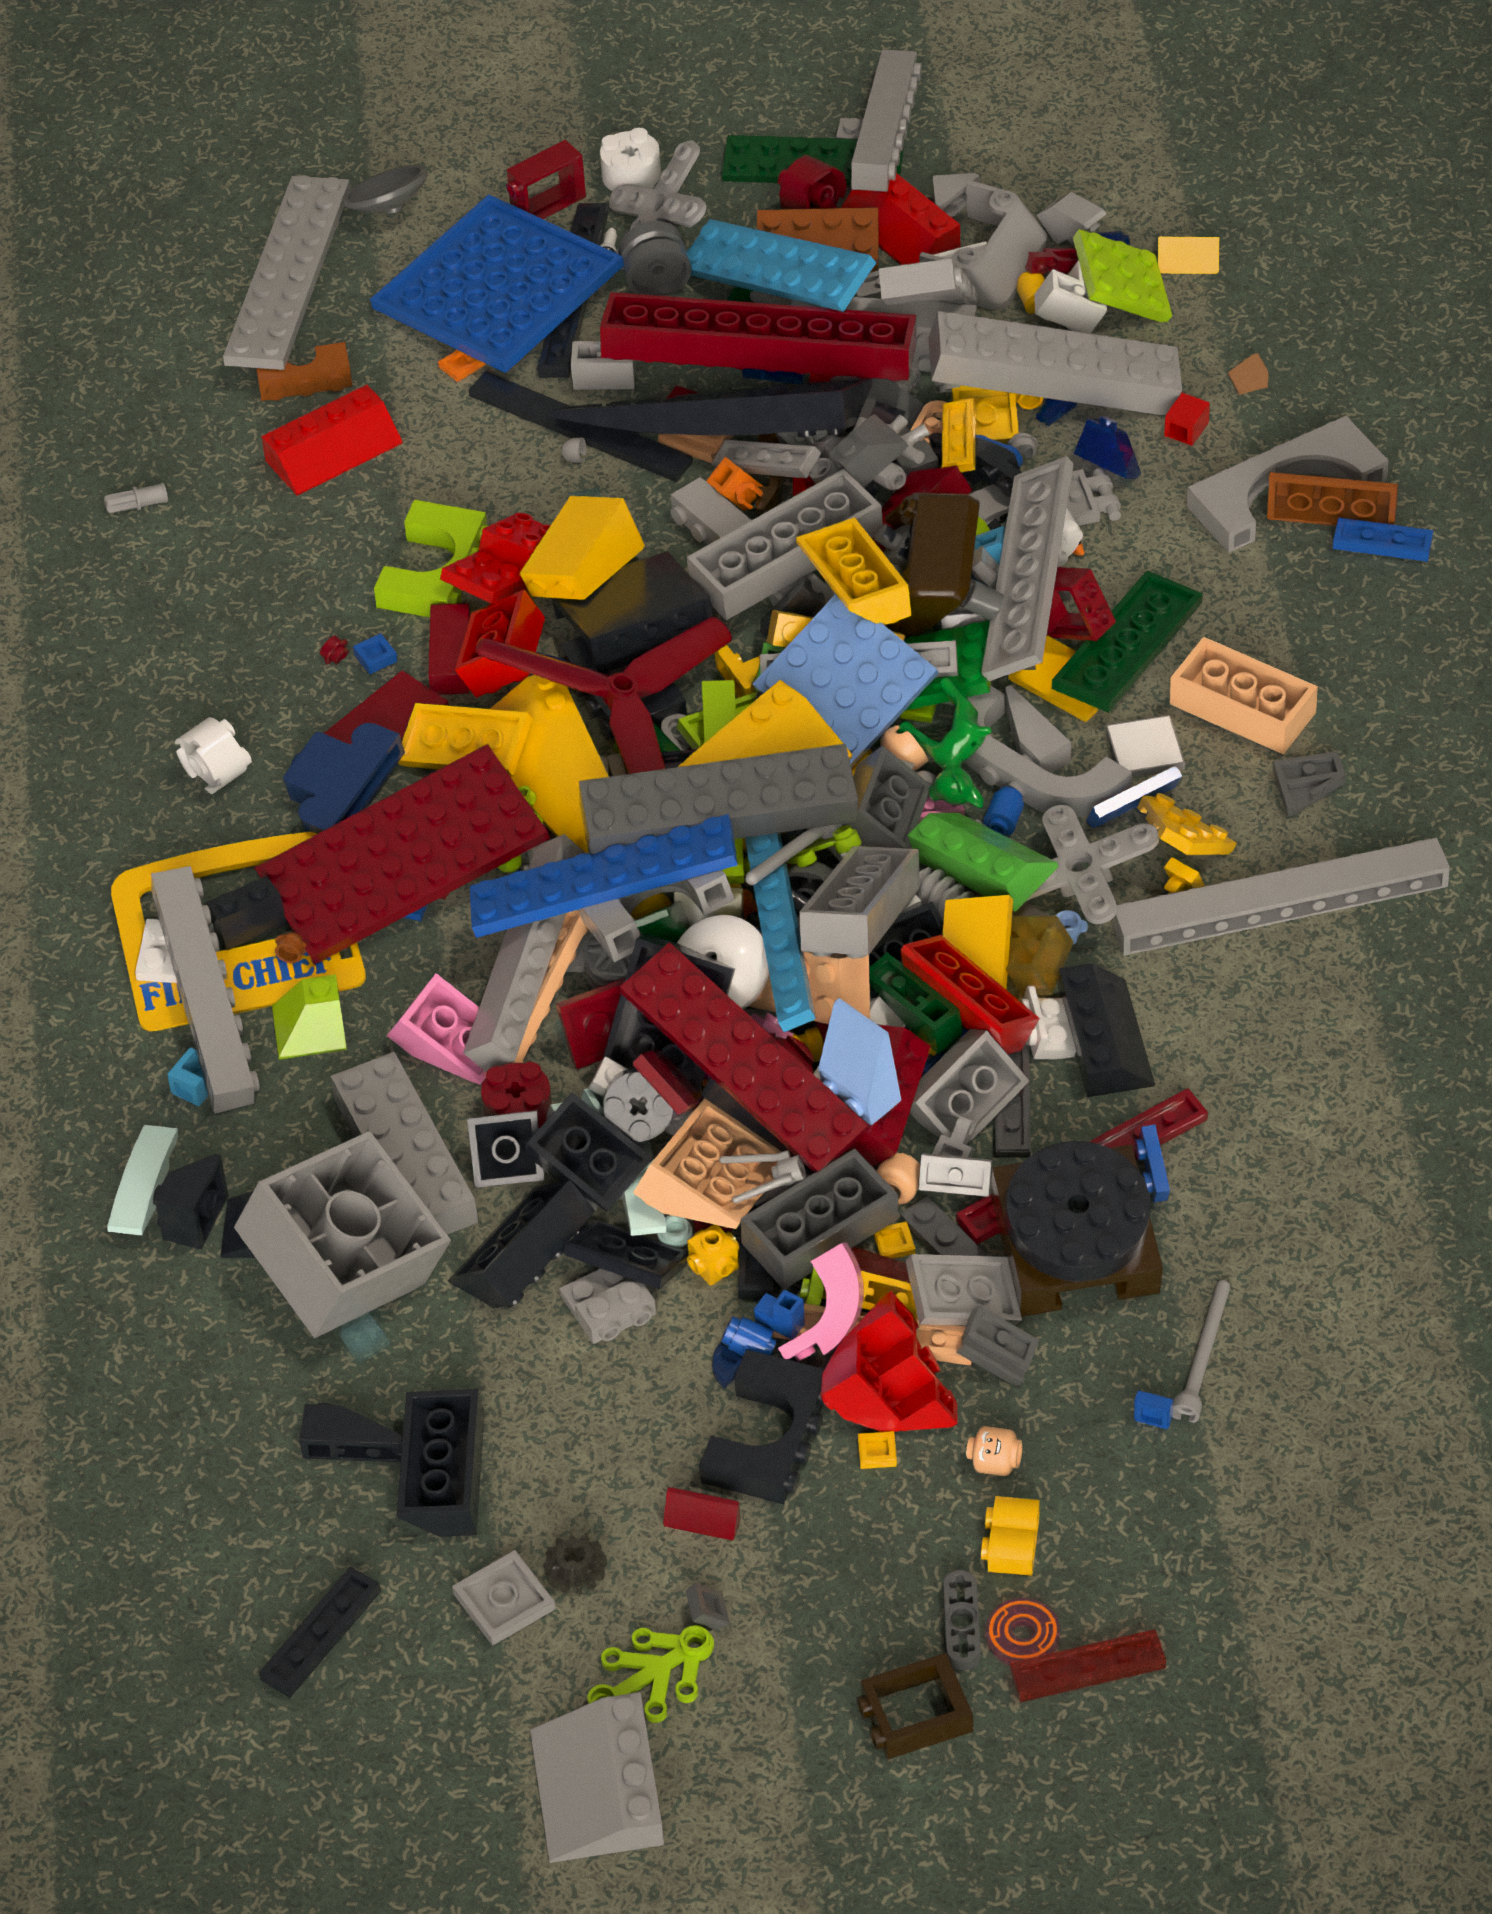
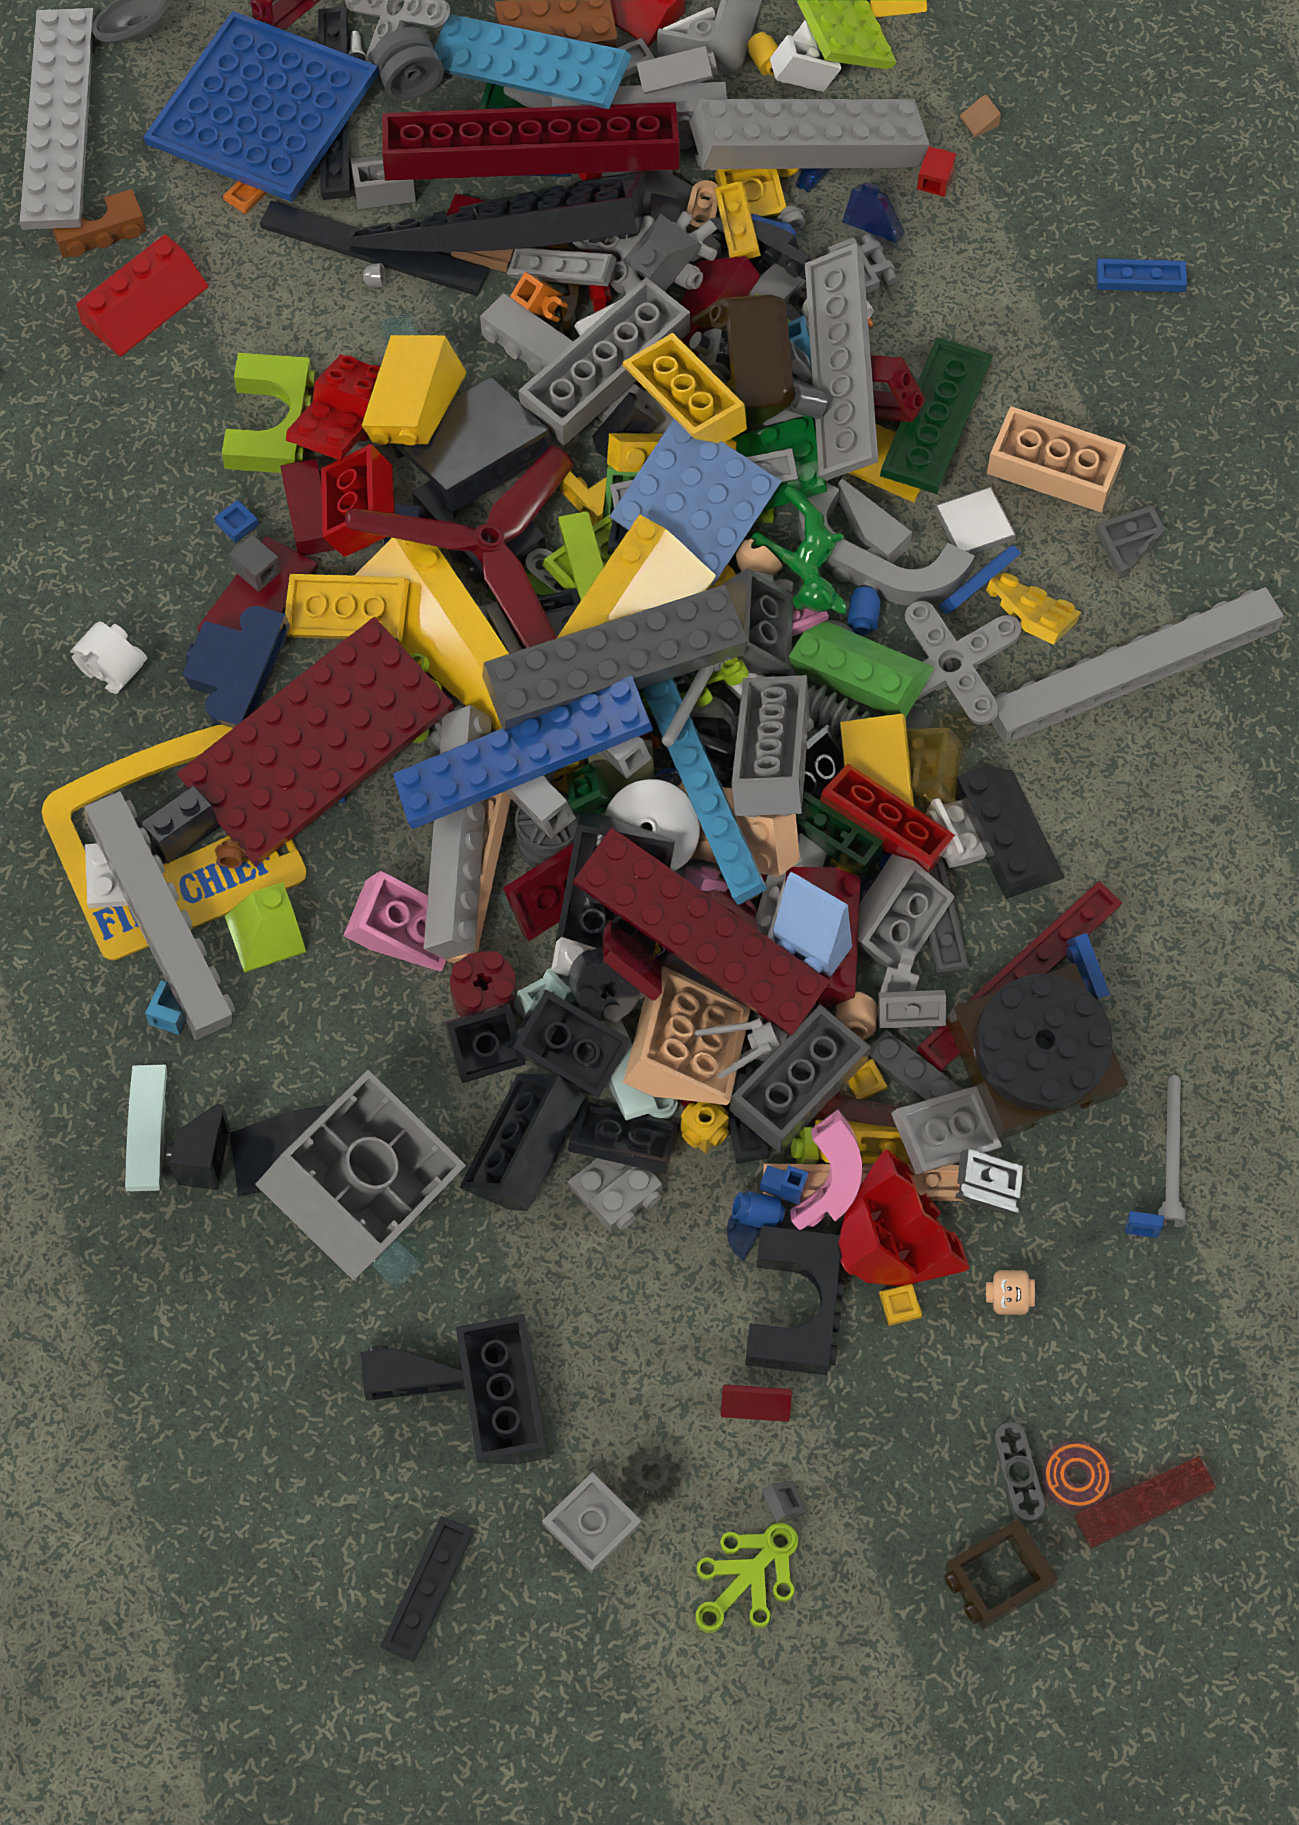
camera: 15 degrees left, 15 degrees up
dark red plate [319,635,349,665] -> none
light grey brick [331,1052,478,1235] -> none
light grey slope [530,1692,664,1863] -> none
yellow brick [981,1496,1040,1576] -> none
dark red hinge [1025,248,1079,275] -> none
light blue plate [1047,910,1088,945] -> none
yellow tile [1164,857,1205,895] -> none
light grey arch [1187,416,1389,553] -> none
dark orange slope [1267,472,1399,526] -> none
none -> dark grey brick [230,535,281,592]

